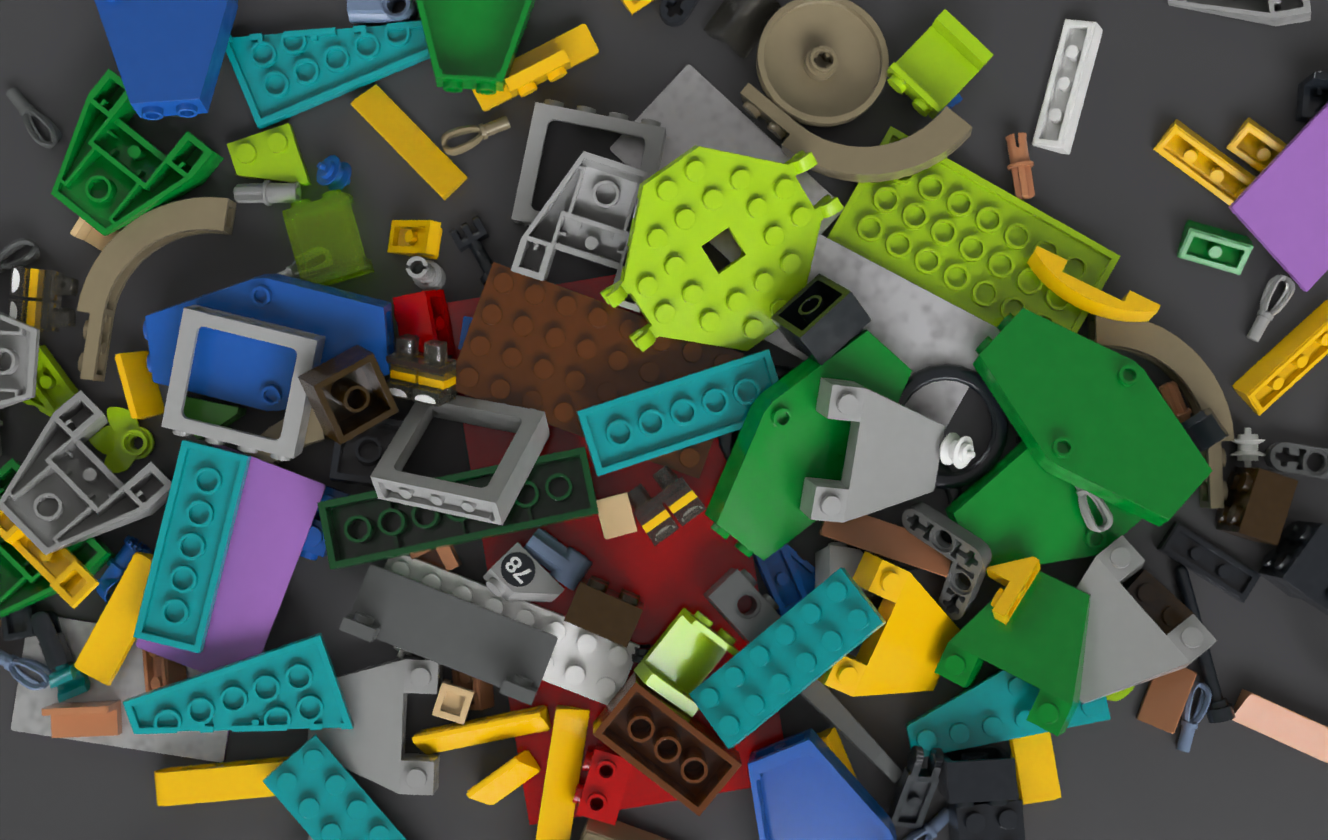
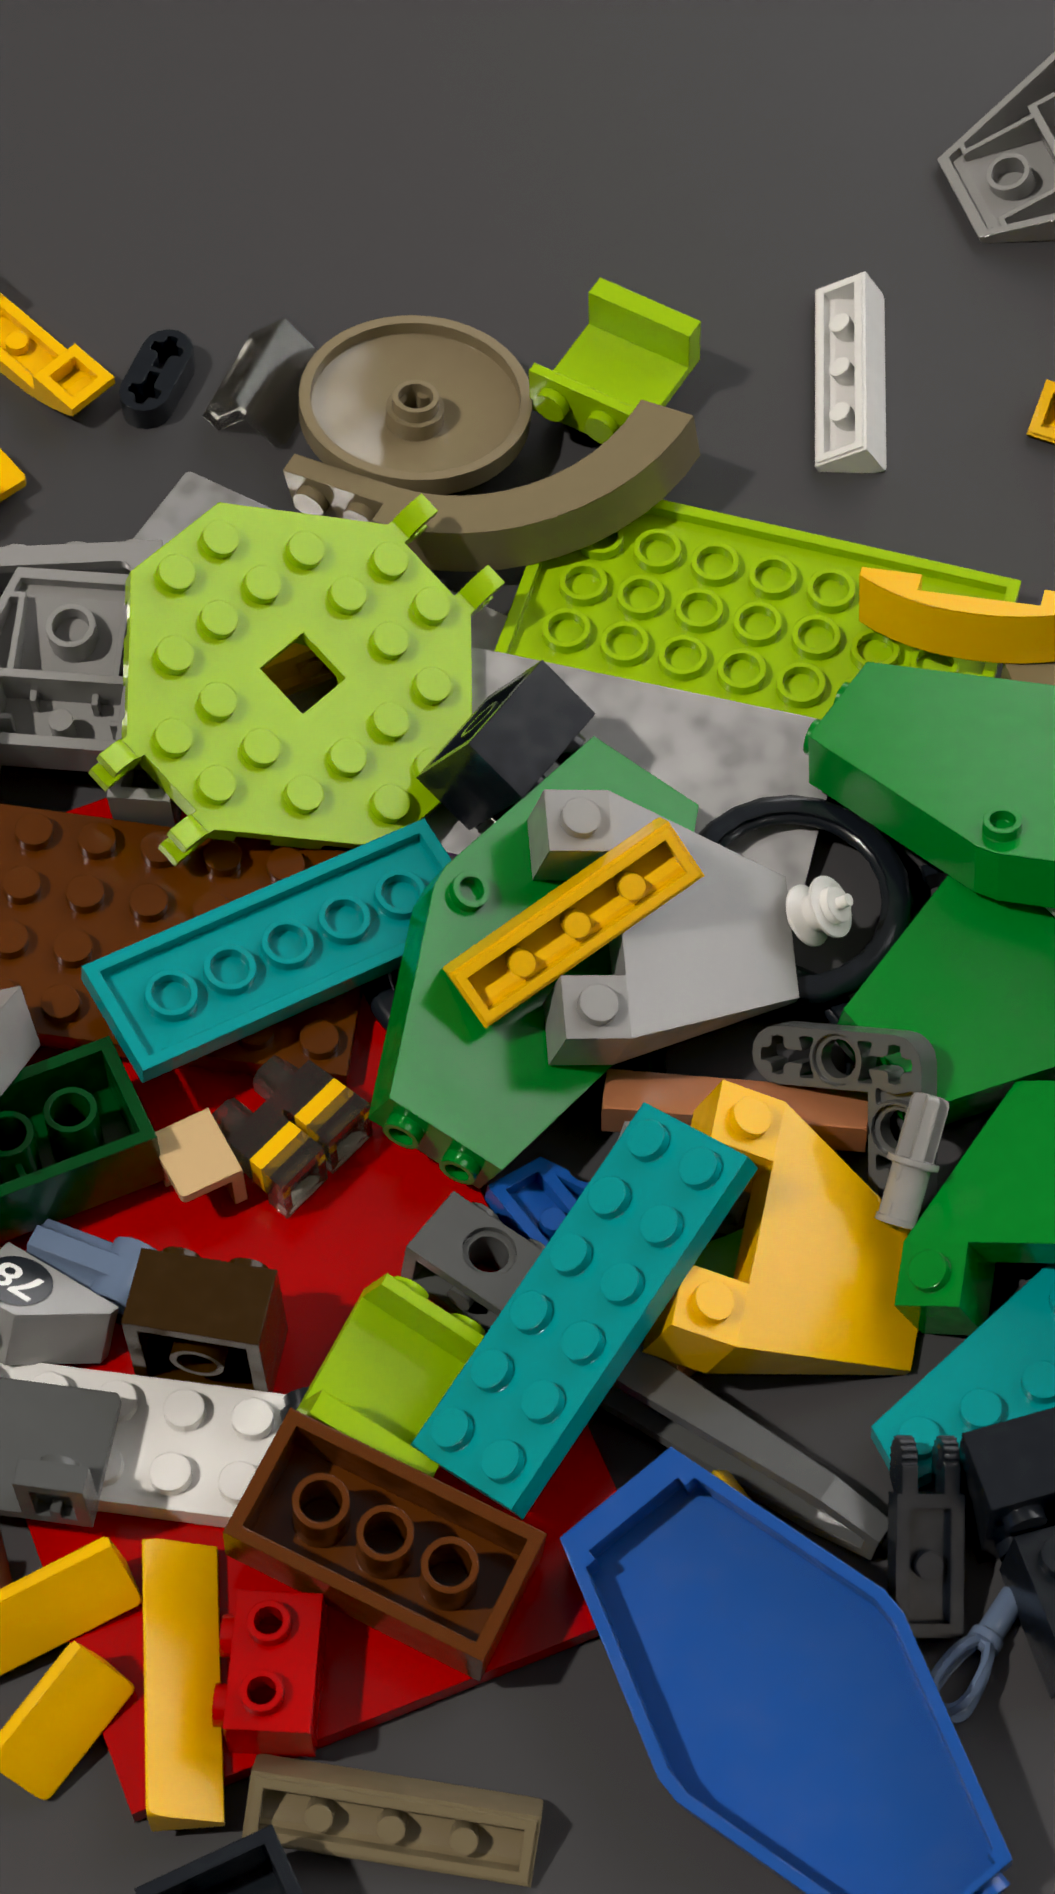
camera: 10 degrees left, 30 degrees down
yellow slope [986,556,1041,625] -> none
nougat axle [1005,132,1035,200] -> none
none -> yellow slope [443,817,705,1029]
none -> light grey axle [875,1092,949,1230]

